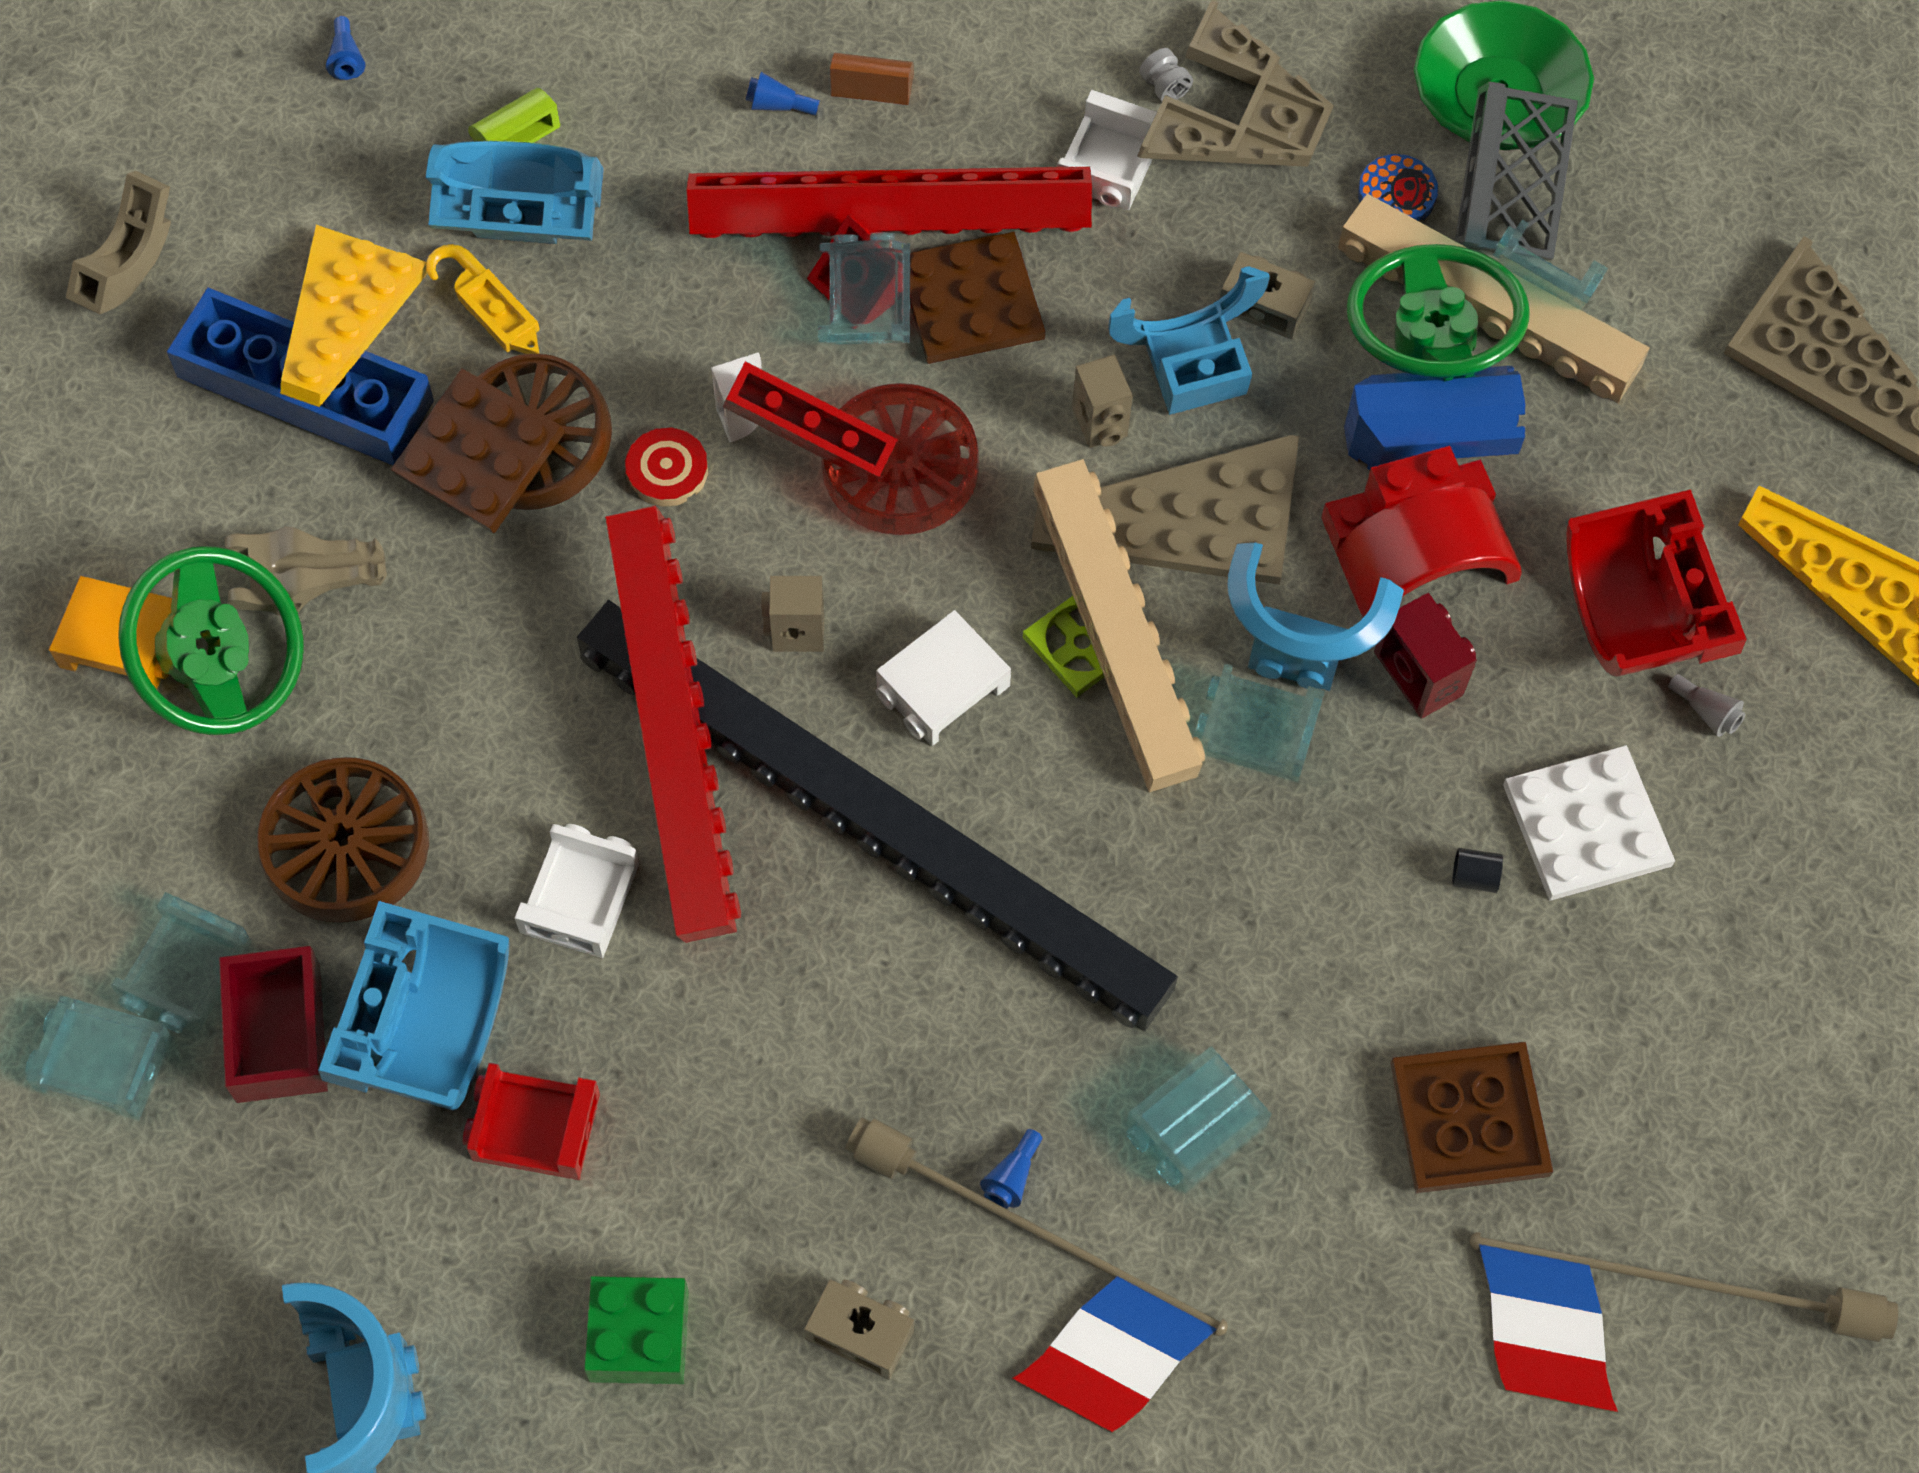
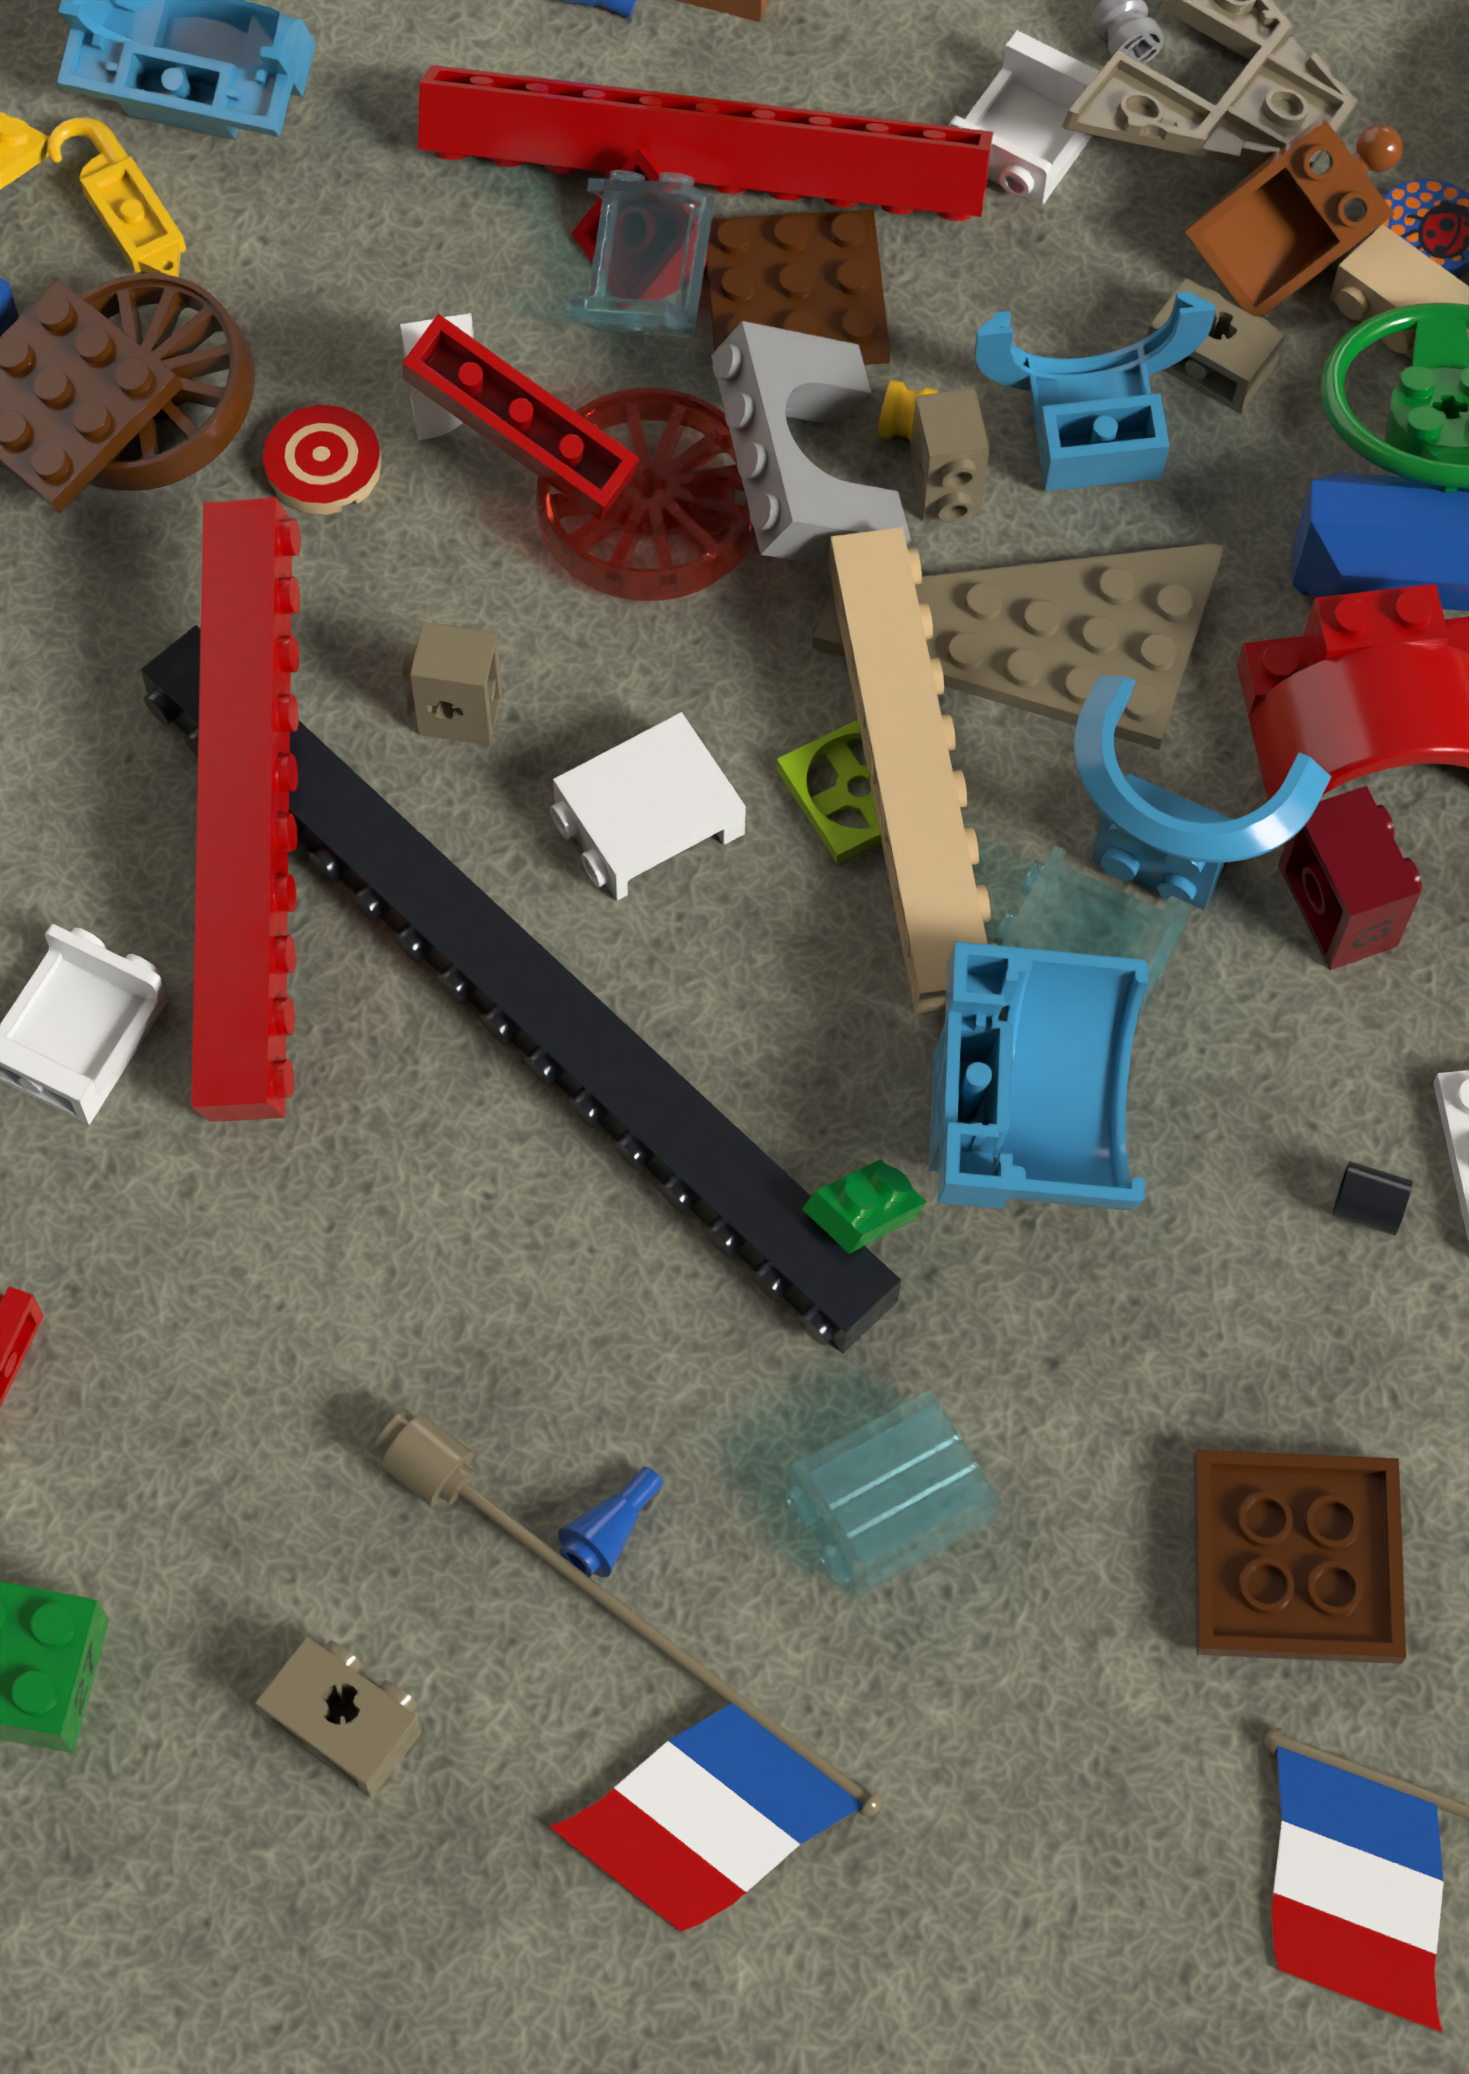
camera: 10 degrees right, 0 degrees up
none -> light grey arch [711,321,911,565]
none -> green plate [802,1159,927,1254]
none -> yellow wheel [877,379,938,443]
none -> dark azure piece [929,941,1148,1211]
none -> dark orange slope [1184,119,1403,317]

